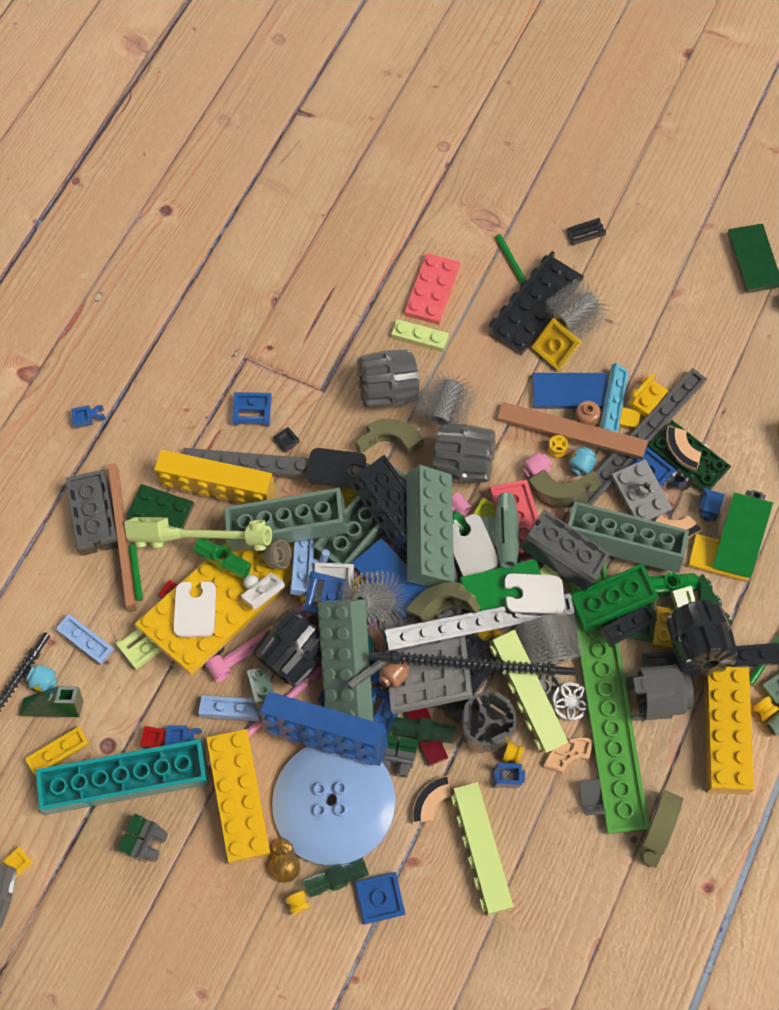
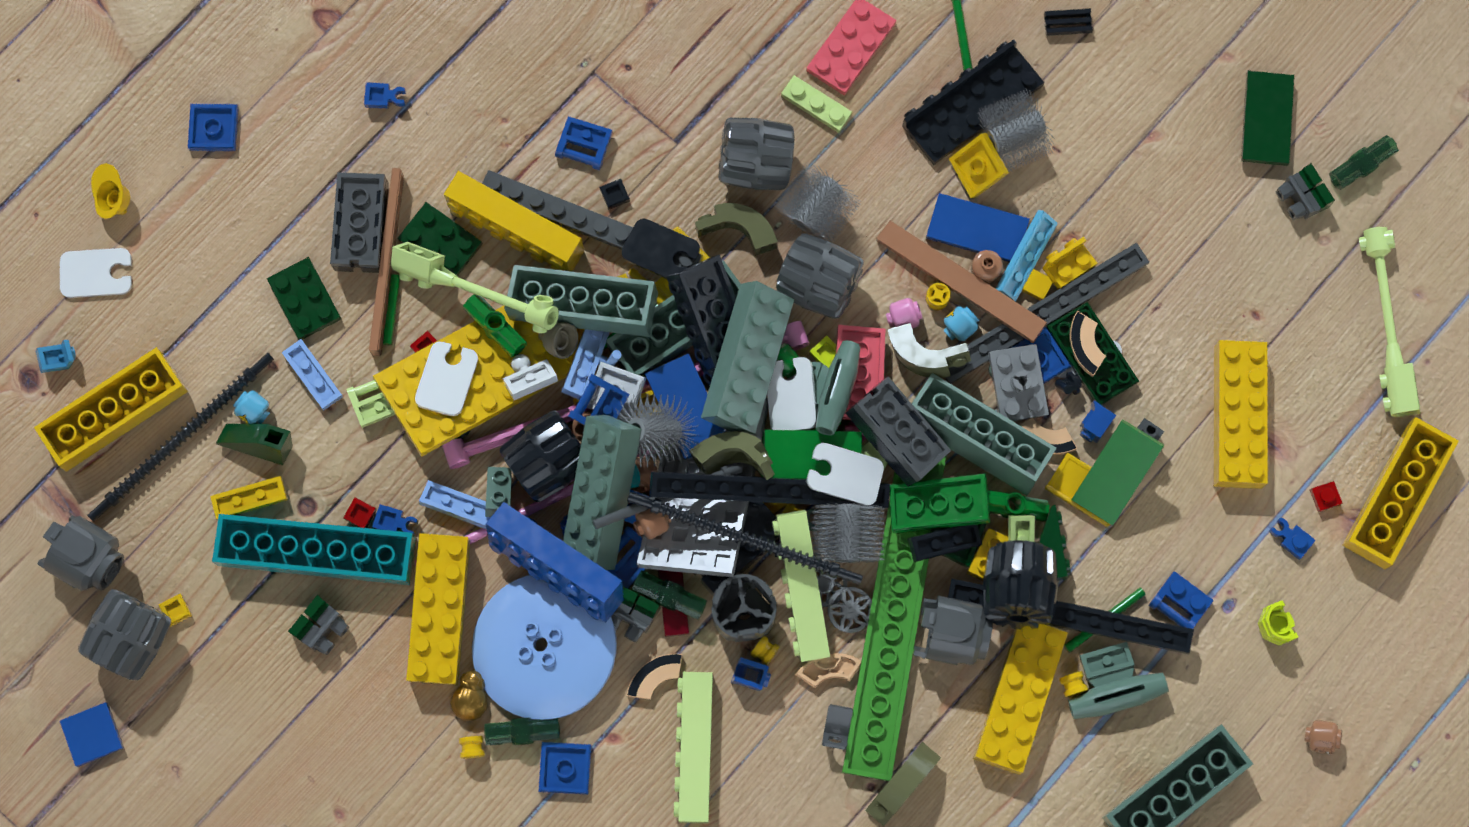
camera: 15 degrees right, 10 degrees up
none -> dark green plate [266,257,342,340]

